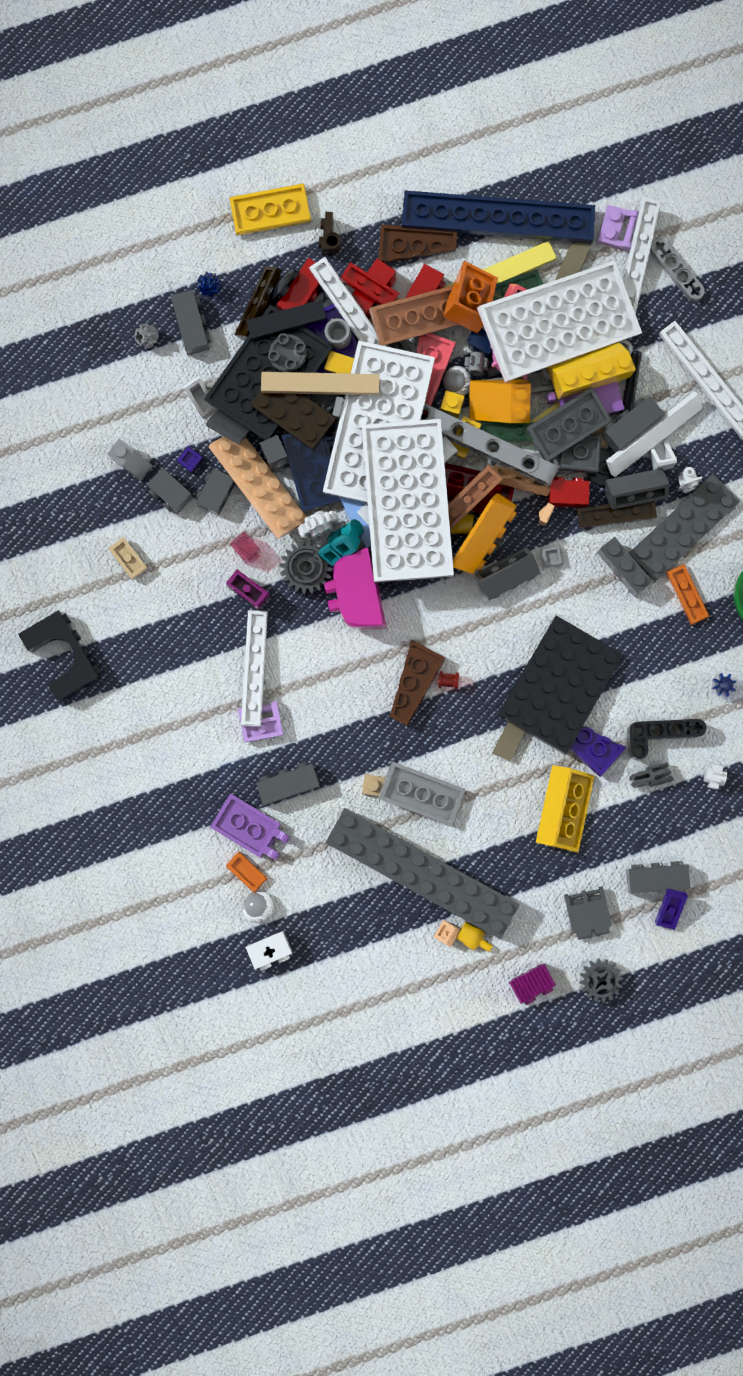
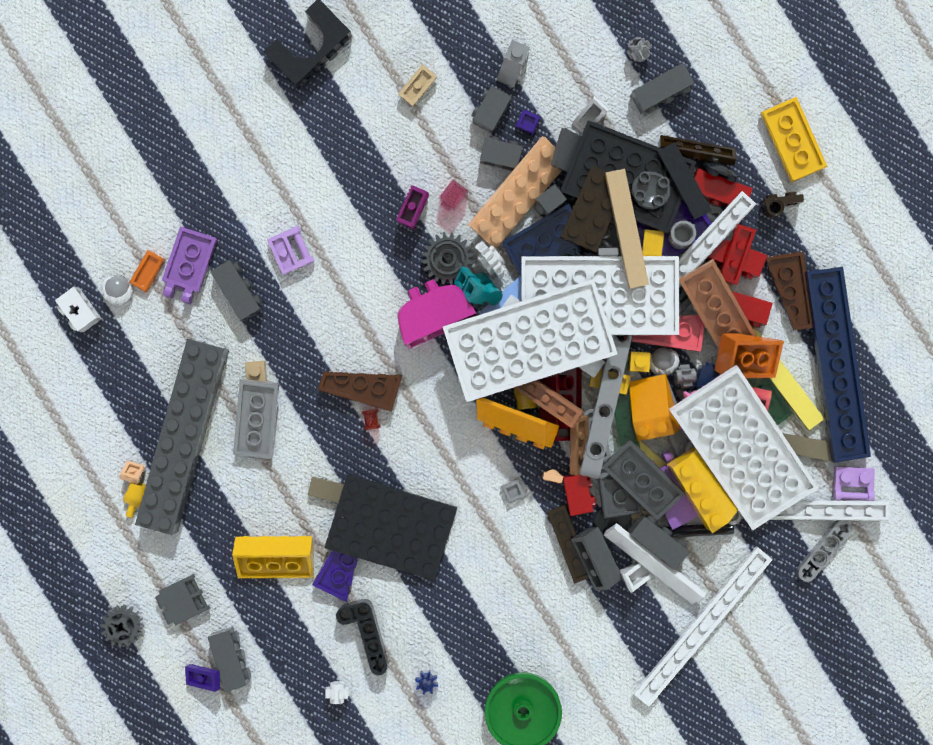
camera: 70 degrees right, 5 degrees up
clear blue gear [197,271,221,297] -> none
white tile [241,610,268,727] -> none
dark grey brick [475,547,541,600] -> none
magenta brick [508,963,556,1005] -> none
dark grey brick [597,536,653,597] -> none
dark grey plate [629,474,740,582] -> none
dark grey arm [629,762,674,788] -> none
orange tile [666,564,710,625] -> none
white hinge [677,467,702,493] -> none

